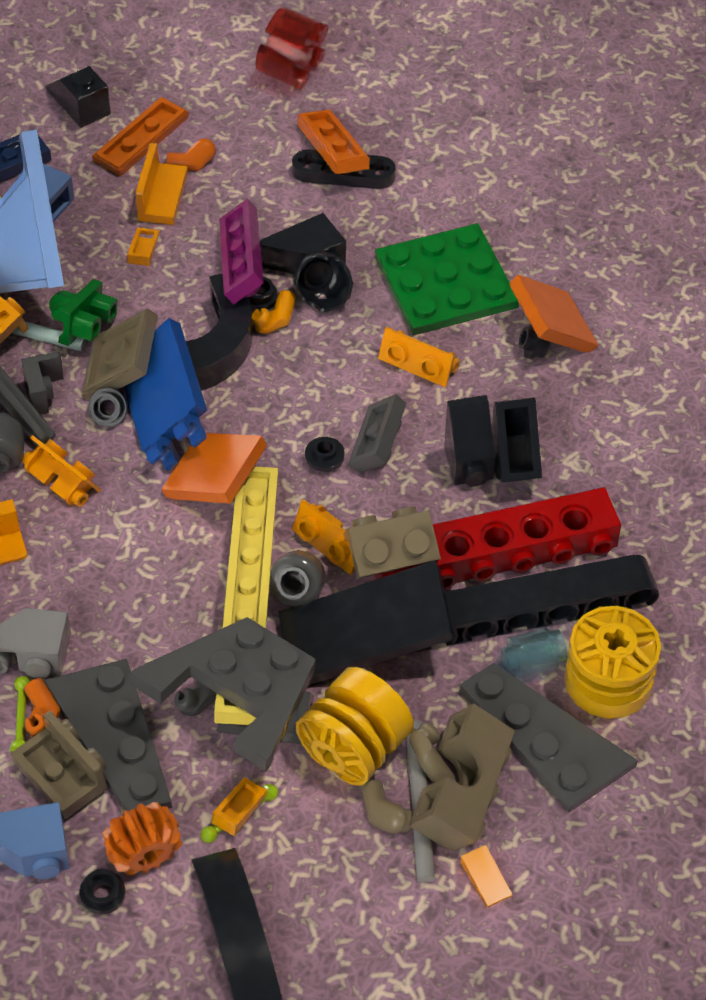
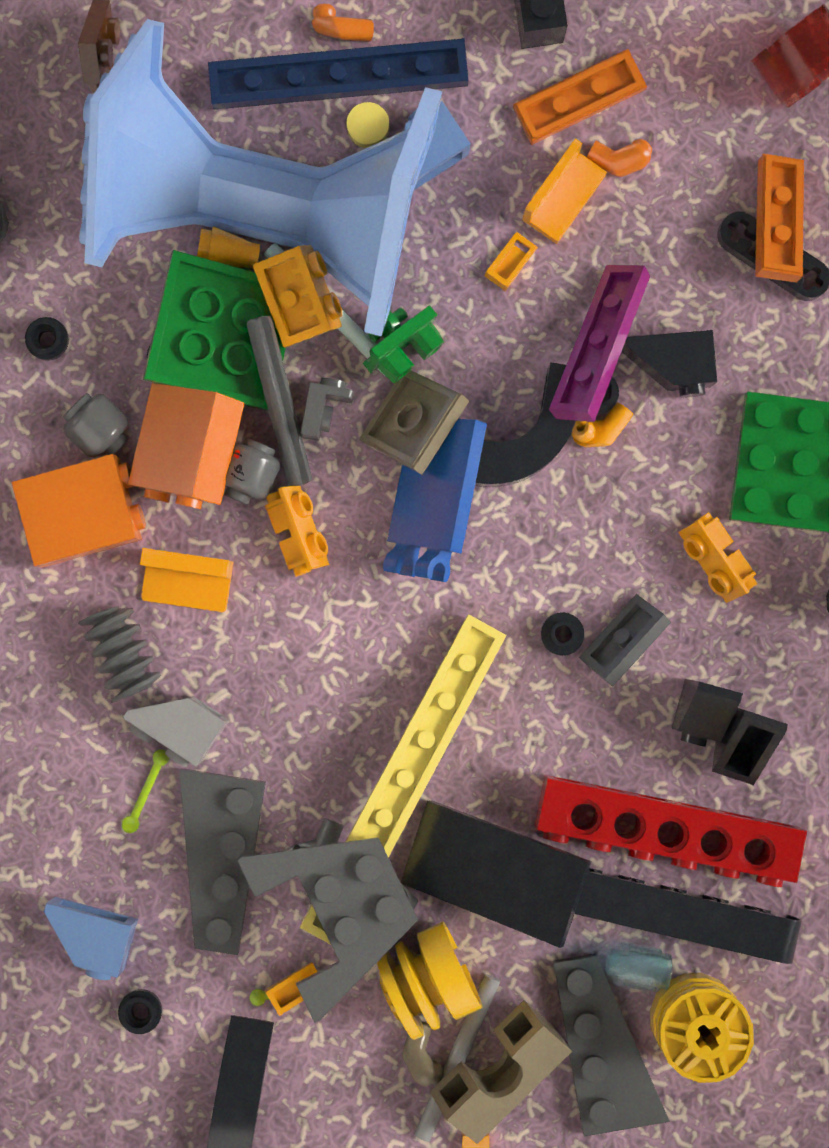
camera: 30 degrees right, 35 degrees up
dark tan bracket [10,711,108,820] -> none
orange arm [24,678,61,737] -> none
black plate [88,387,128,427] -> none
orange gear [102,802,182,876] -> none
orange tile [161,433,267,504] -> none
dark grey head [269,550,326,608] -> none
black hair [292,251,354,312] -> none
light orange hinge [292,499,355,575] -> none
dark tan bracket [343,506,441,579] -> none
dark tan arm [409,722,455,783] -> none

